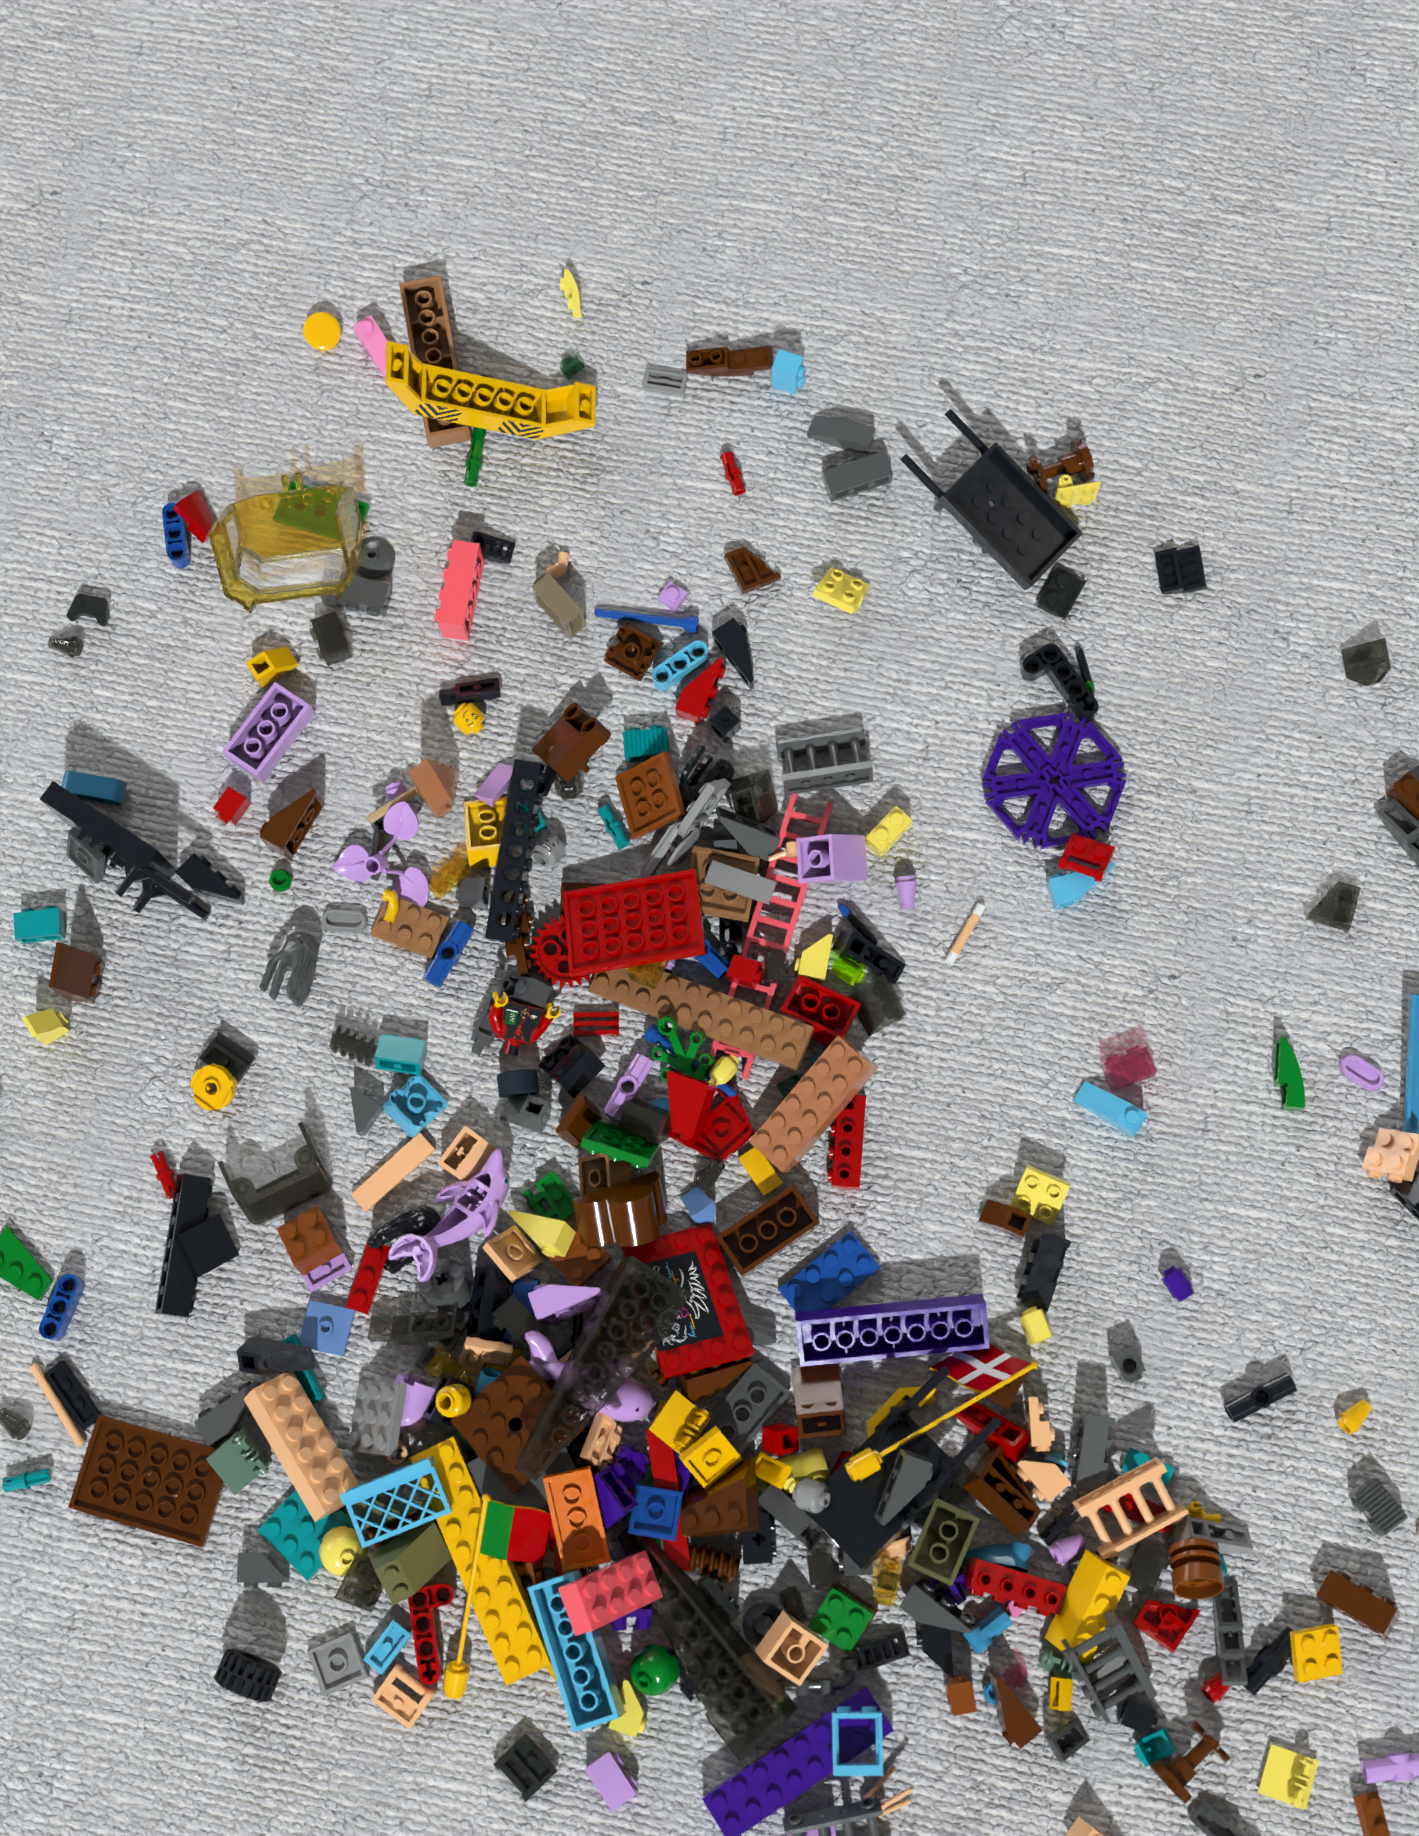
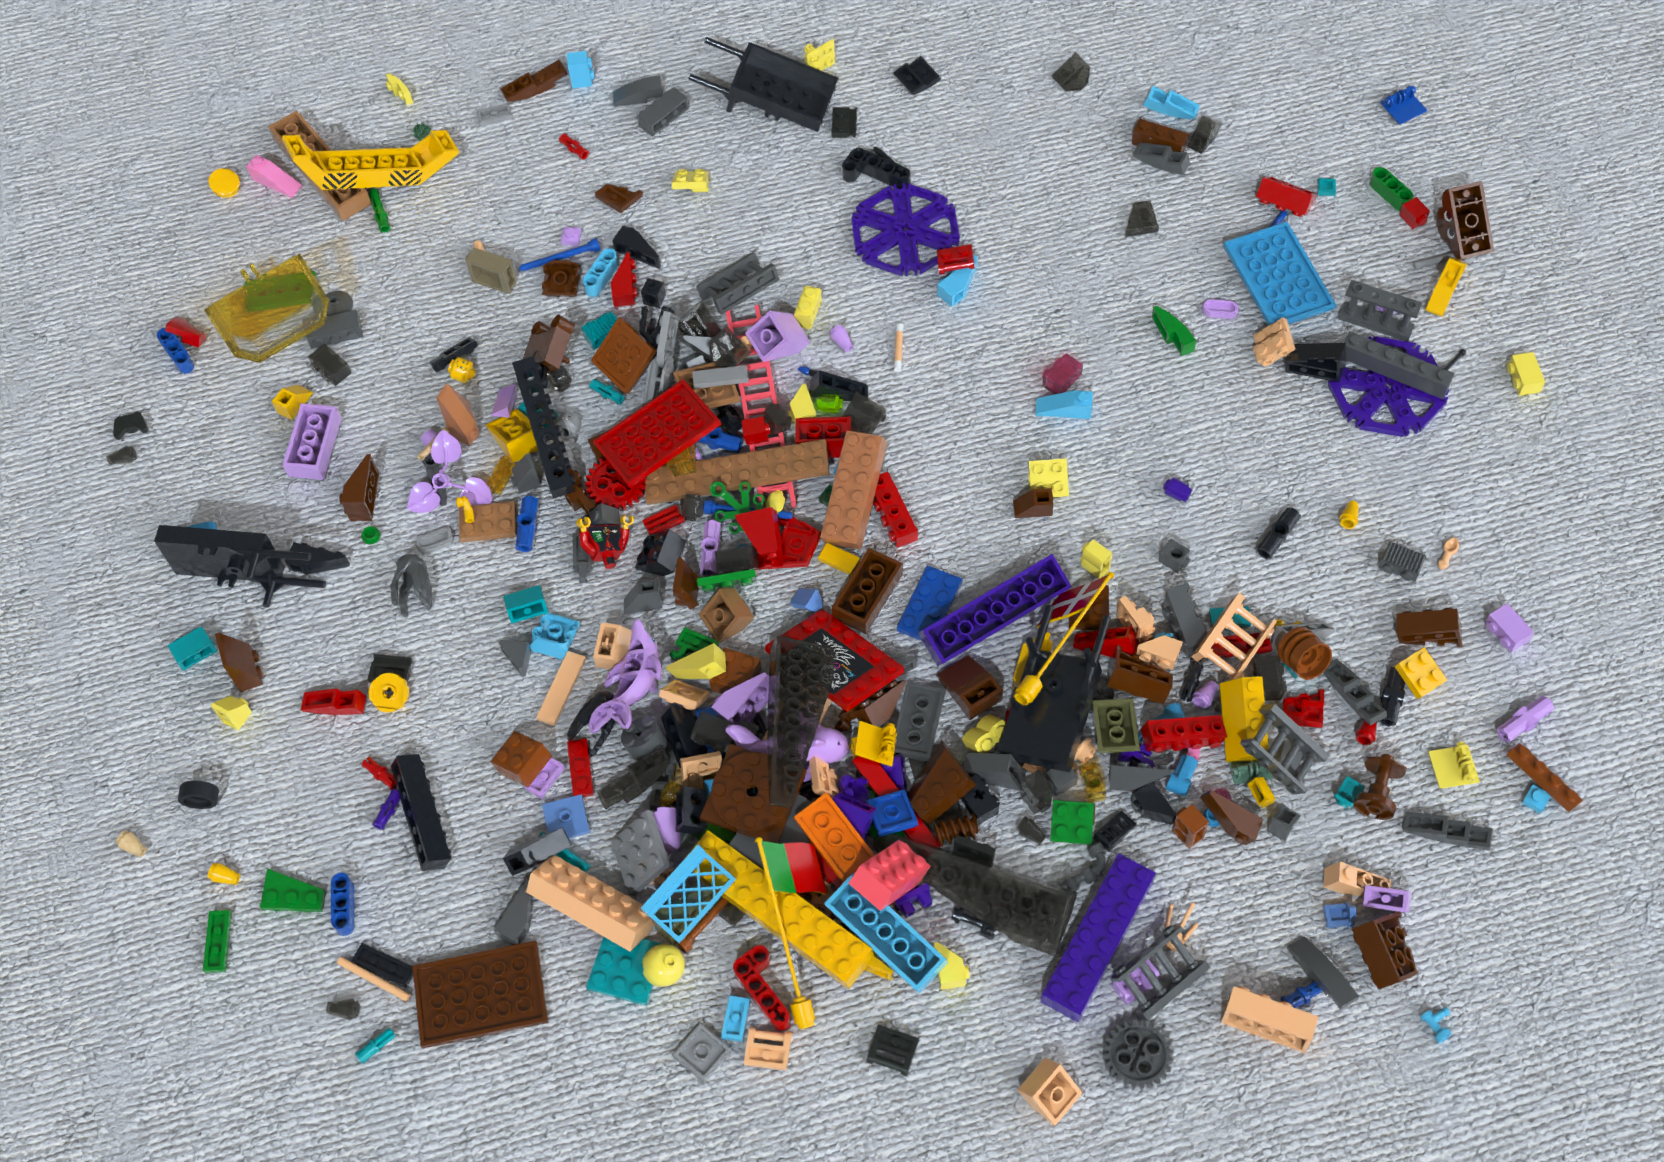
camera: 30 degrees left, 15 degrees down
dark grey tile [66,827,105,884] -> none
black tile [176,1214,239,1277] -> none
sand green hinge [206,1427,271,1495] -> none
red brick [213,787,251,826] -> none
black tyre [214,1649,282,1702] -> none
clear smoke windscreen [218,1122,333,1225] -> none
dark grey slope [237,1552,289,1587] -> none
clear smoke piece [329,1024,377,1067] -> none
clear smoke hinge [335,1553,384,1613] -> none
olive slope [368,1520,452,1605] -> none
coral brick [435,540,485,641] -> none
yellow head [435,1384,471,1417] -> none
black slope [470,531,516,564] -> none
black wheel [497,1069,539,1098] -> none
reddish brown brick [573,1171,668,1247] -> none
lavender brick [585,1749,638,1812] -> none
green cylinder [630,1644,680,1696] -> none
yellow plate [678,1426,743,1490] -> none
clear smoke cone [694,1158,725,1190] -> none
black tyre [742,1603,781,1646] -> none
light nougat brick [754,1610,828,1686] -> none
yellow tile [755,1451,793,1490] -> none
red brick [762,1423,799,1456] -> none
light grey head [792,1478,831,1513] -> none
medium azure window [832,1706,883,1776] -> none
dark grey slope [874,1448,933,1526] -> none
black wedge [1016,1232,1071,1313] -> none
reddish brown piece [1026,438,1095,495] -> none
black brick [1118,1699,1158,1735] -> none
none -> red slope [301,688,367,715]
none -> dark purple pin [372,789,400,830]
none -> clear smoke head [679,494,704,522]
none -> clear smoke slope [709,326,752,368]

